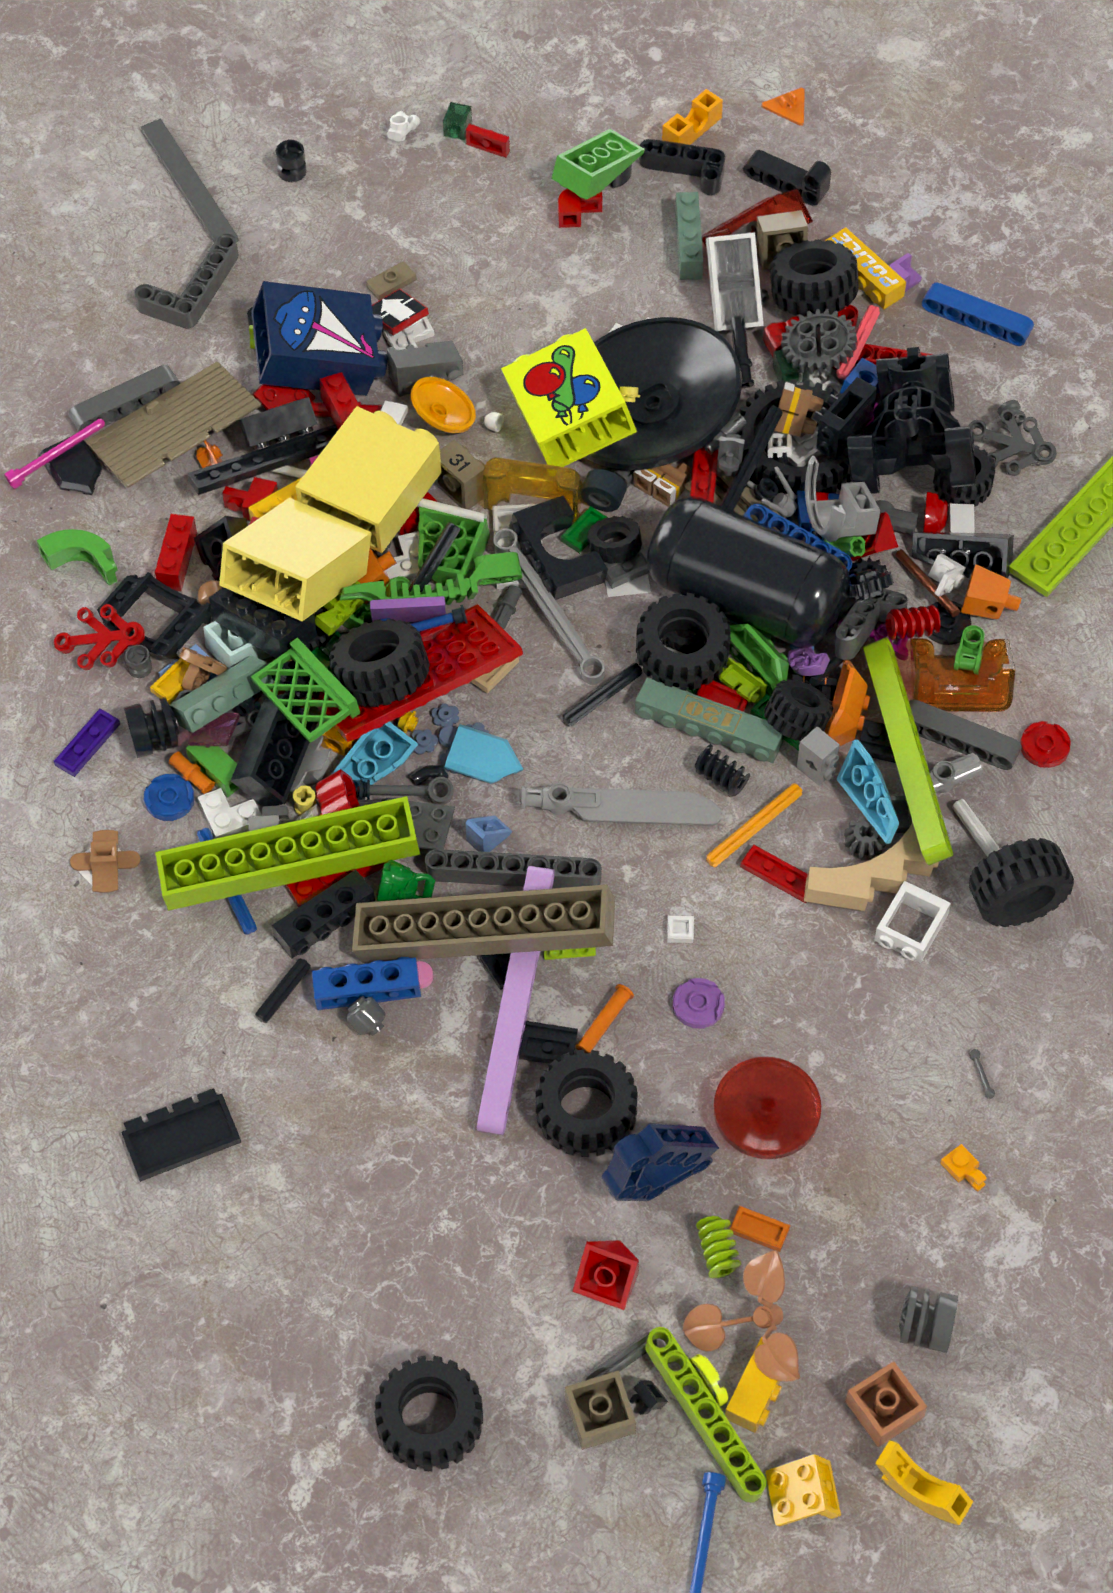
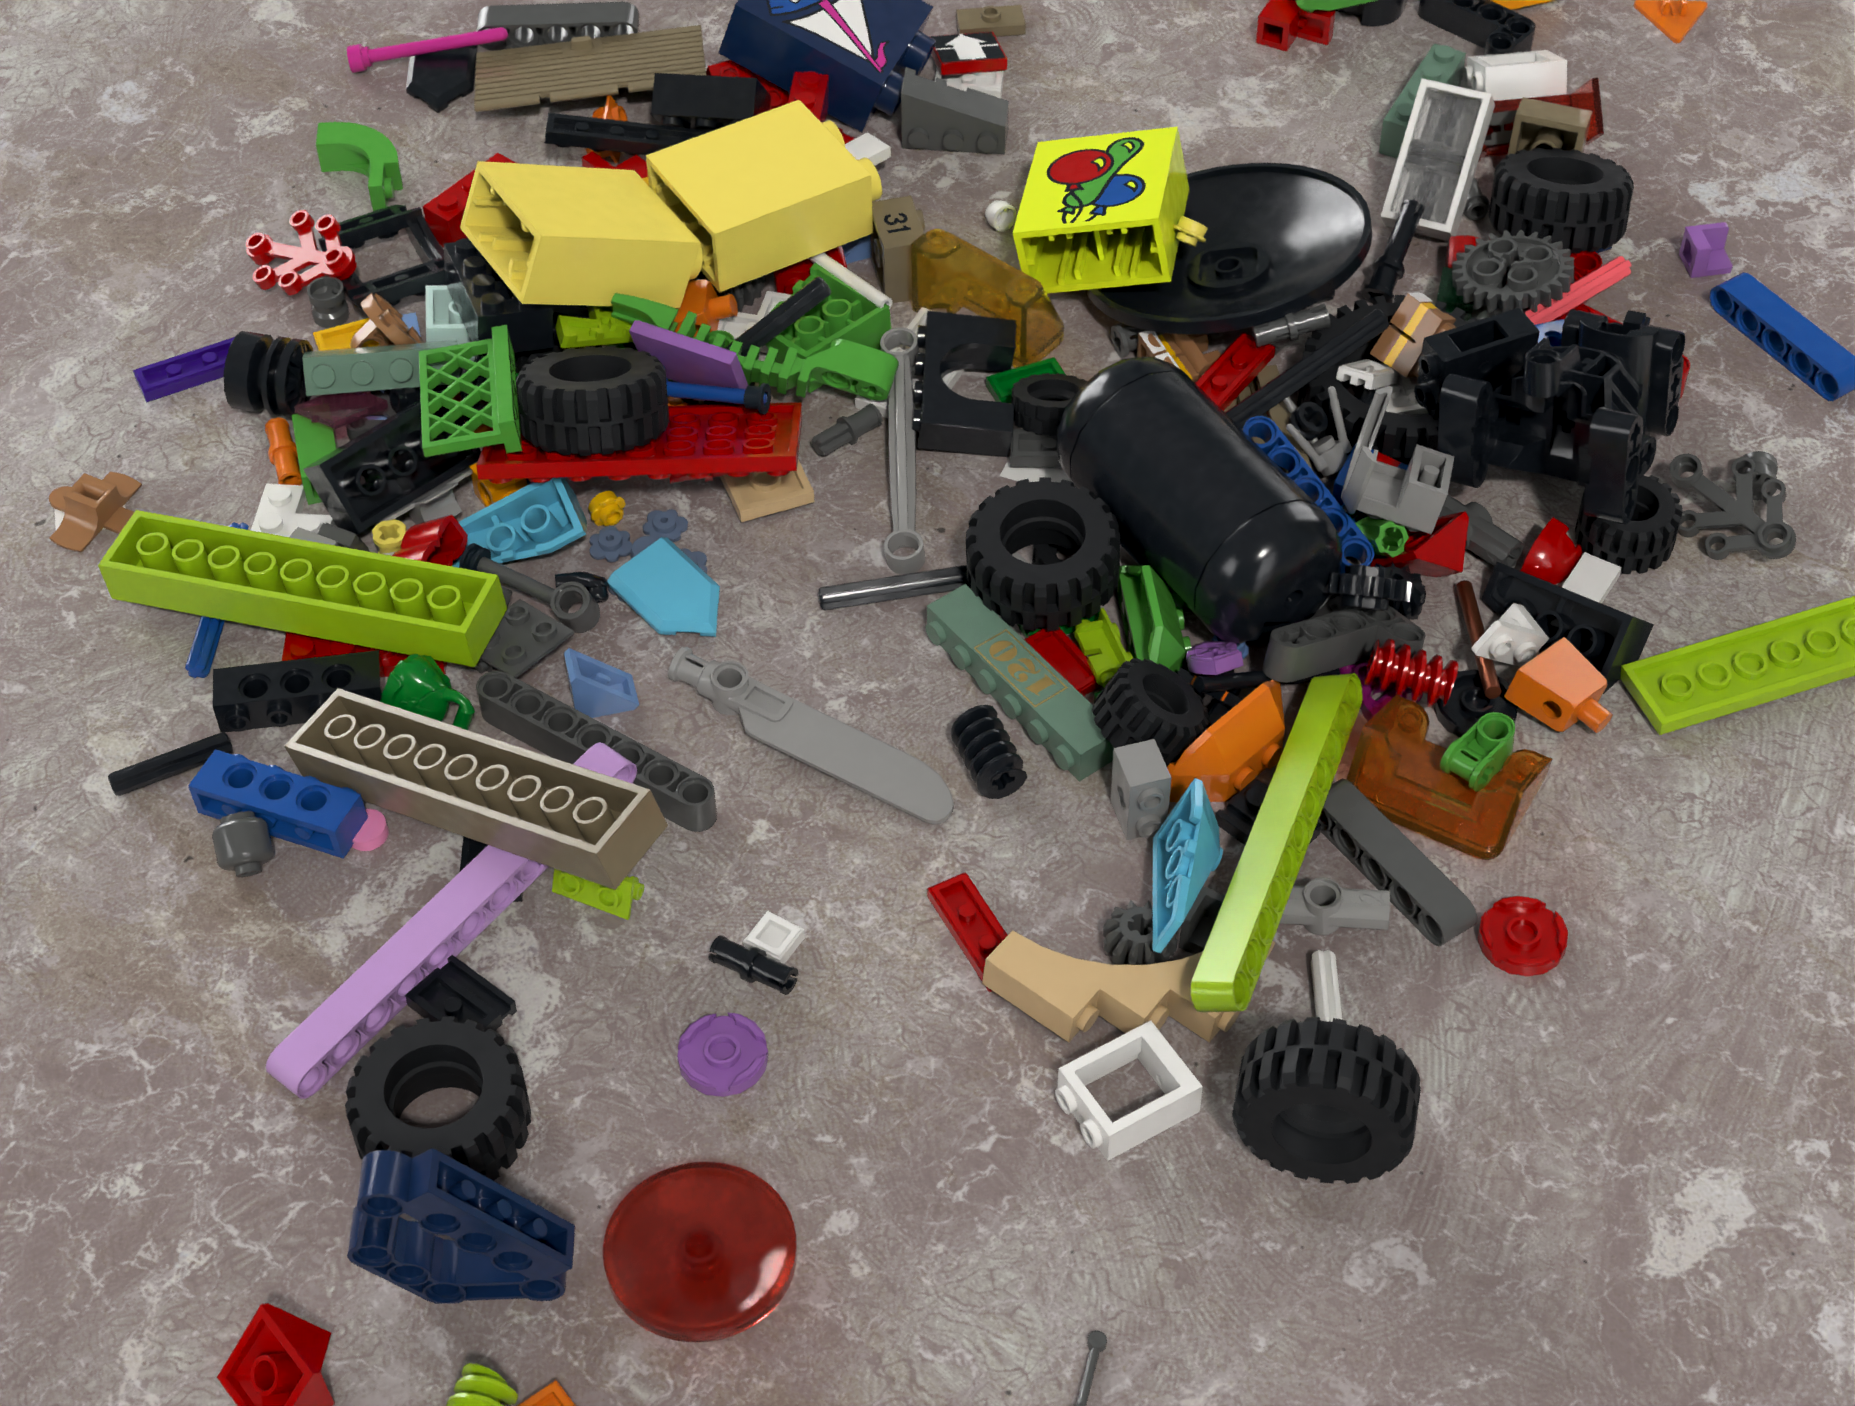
camera: 30 degrees right, 10 degrees down
blue tile [144,774,195,821] -> none
light orange dish [411,377,476,433] -> none
orange pin [575,984,634,1053] -> none
black wheel [580,469,627,512] -> none
light orange axle [706,783,803,867] -> none
dark grey hips [716,433,744,478] -> none
black beam [743,150,831,206] -> none
yellow brick [825,227,906,310] -> none
none -> black pin [708,935,799,995]
none -> white window [1462,50,1567,101]

